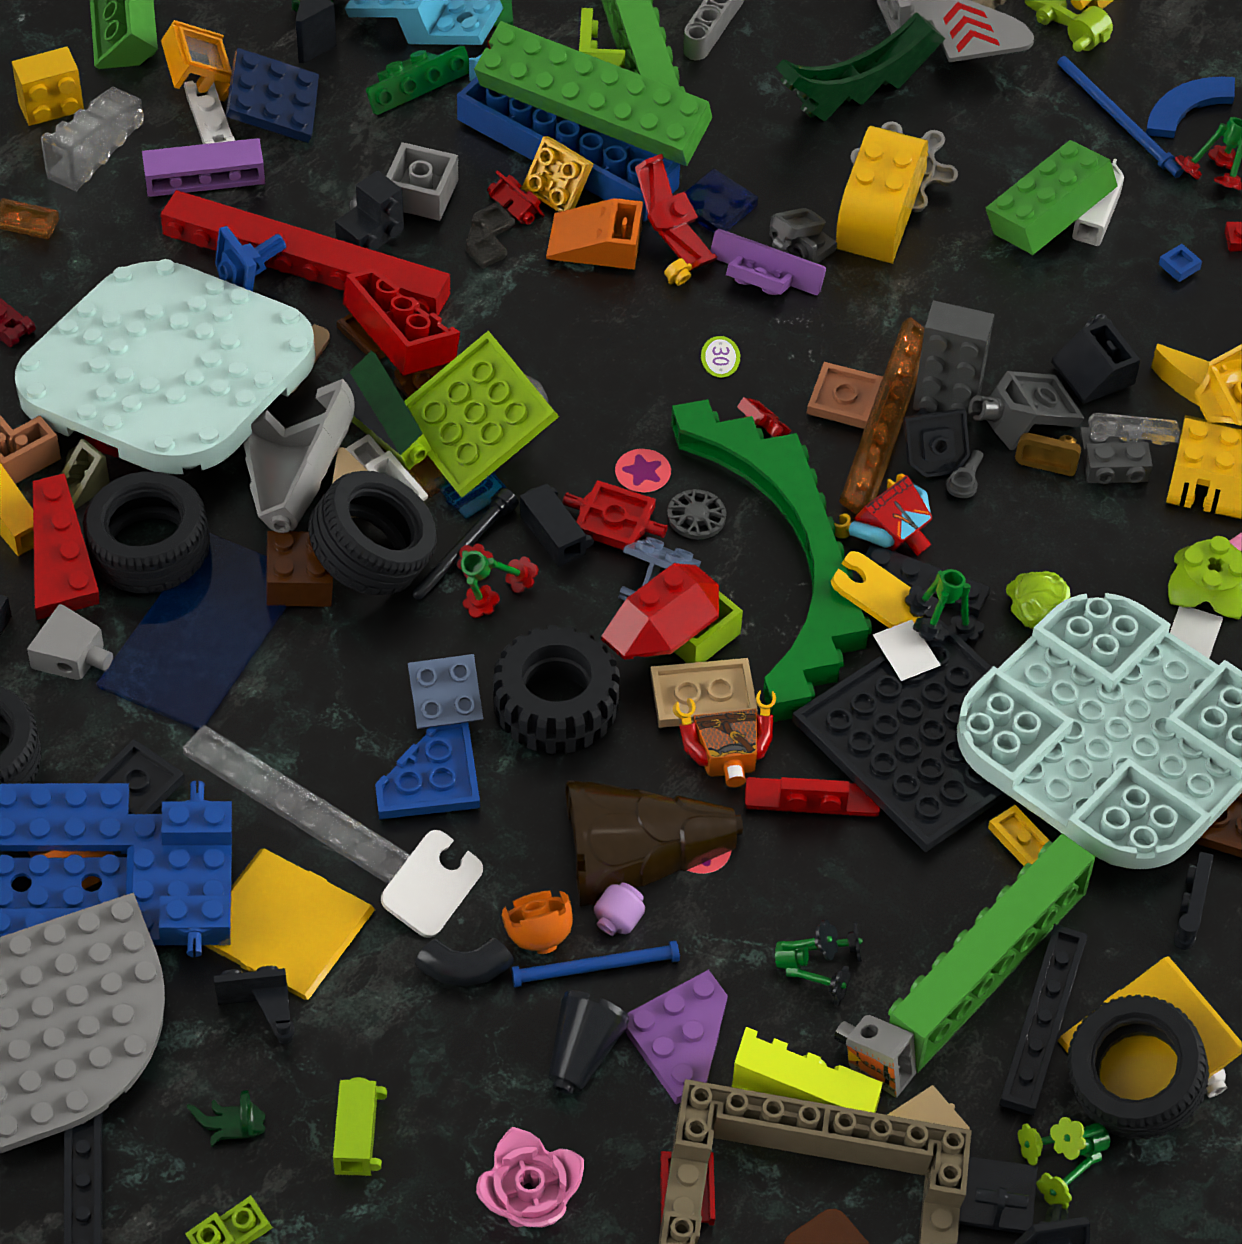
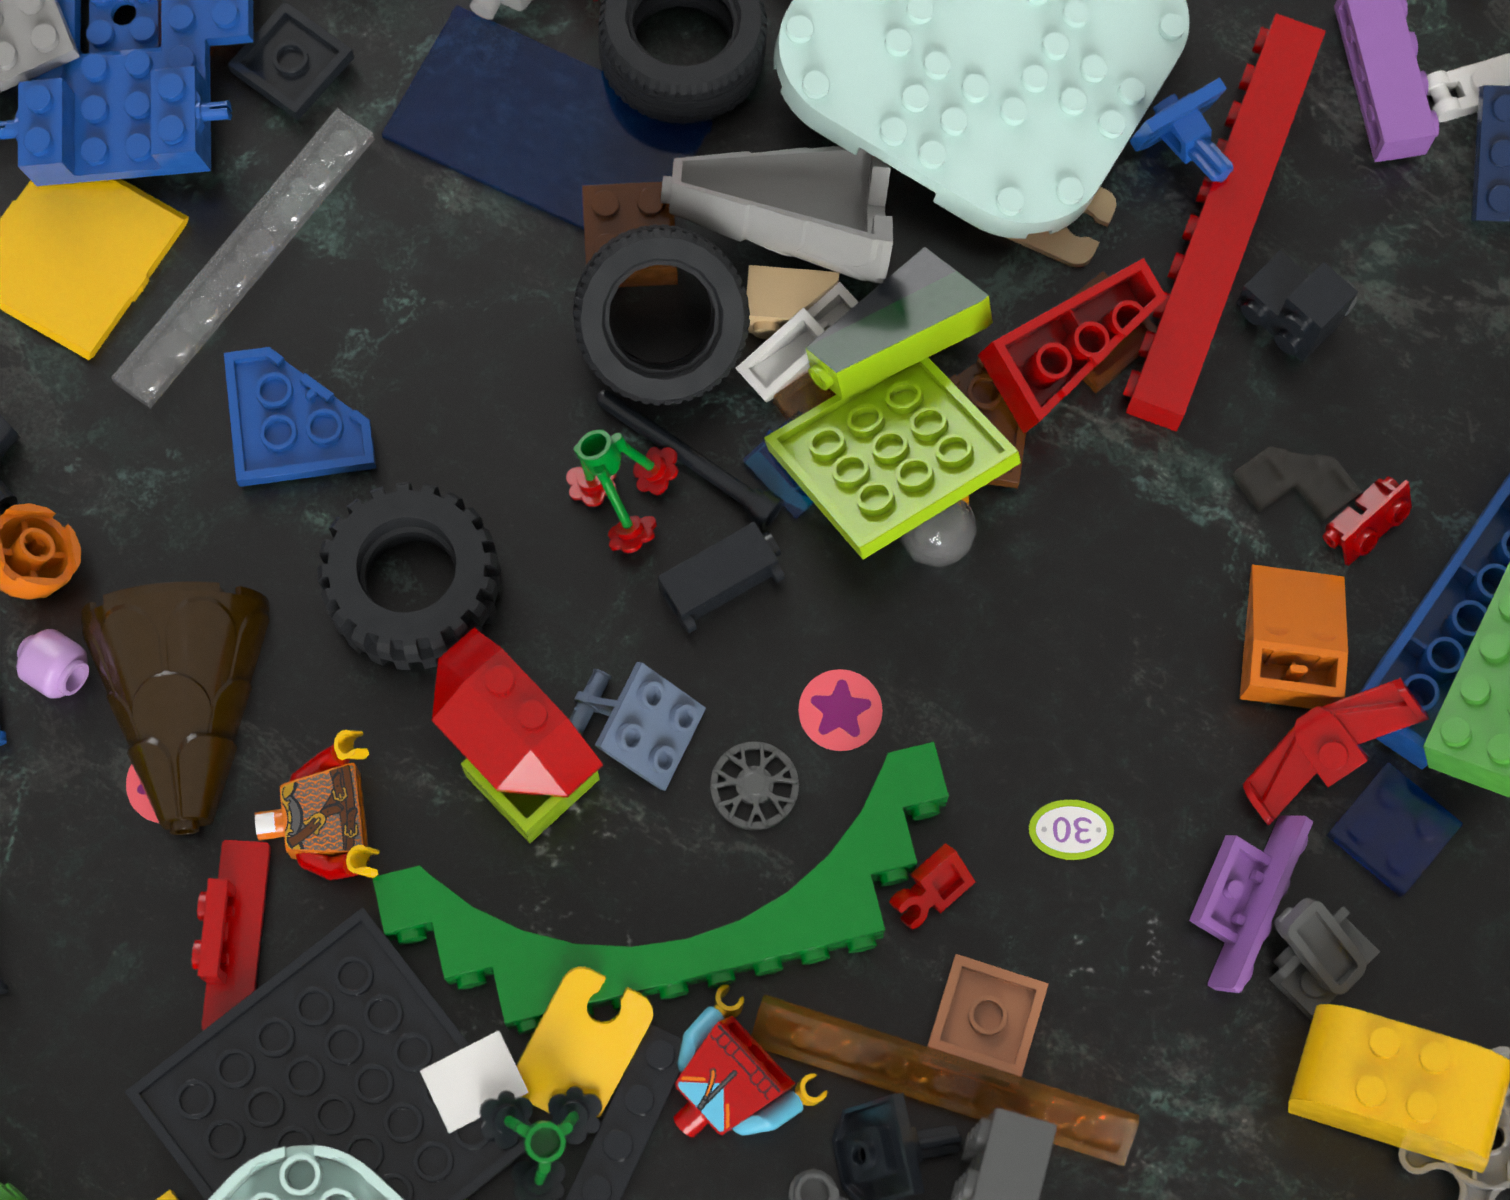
camera: 90 degrees right, 20 degrees up
white piece [381,830,483,938] -> none
light grey brick [386,142,459,221] -> none
sand blue plate [408,654,483,729] -> none
yellow tile [521,136,594,212] -> none
red plate [563,480,668,550] -> none
tan plate [650,658,758,728] -> none
yellow plate [664,258,692,286] -> none

